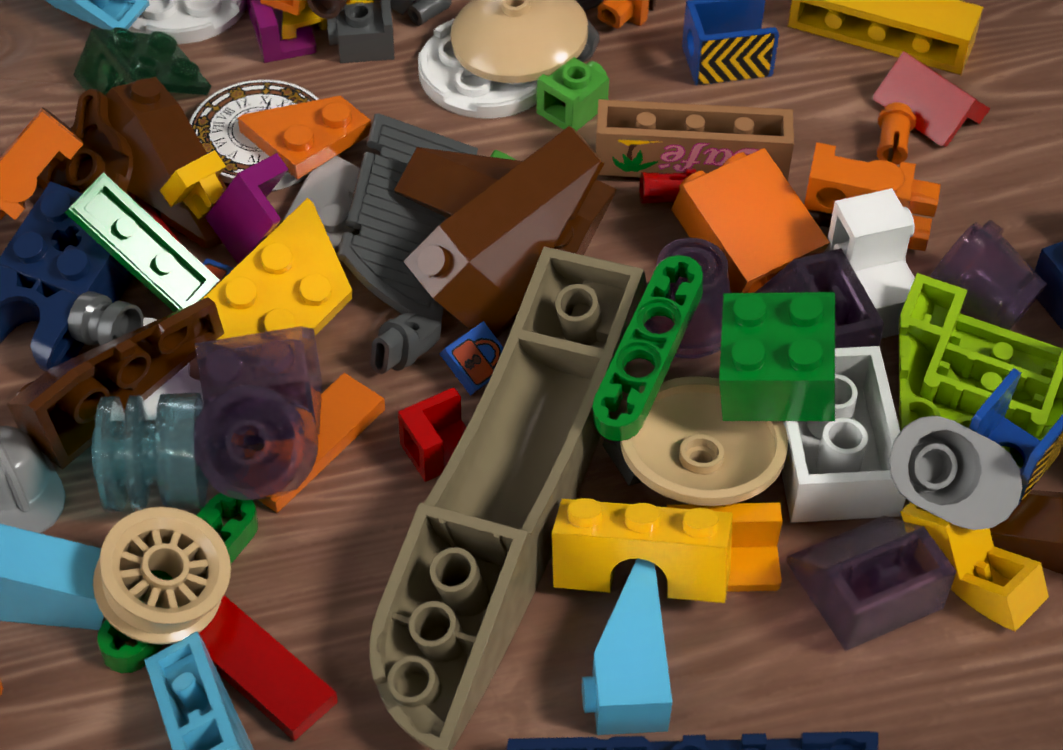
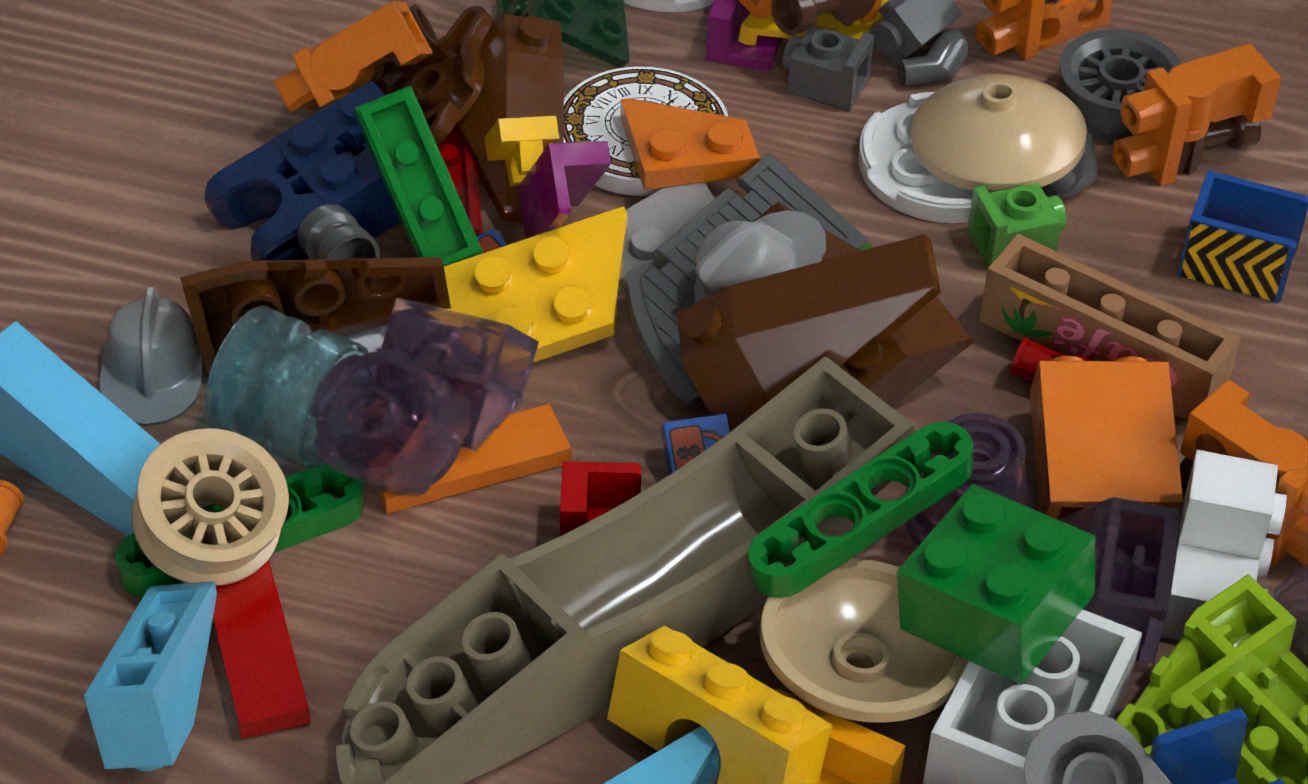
camera: 30 degrees right, 5 degrees down
dark grey piece [370,313,442,374] -> none
none -> light grey piece [694,210,826,303]

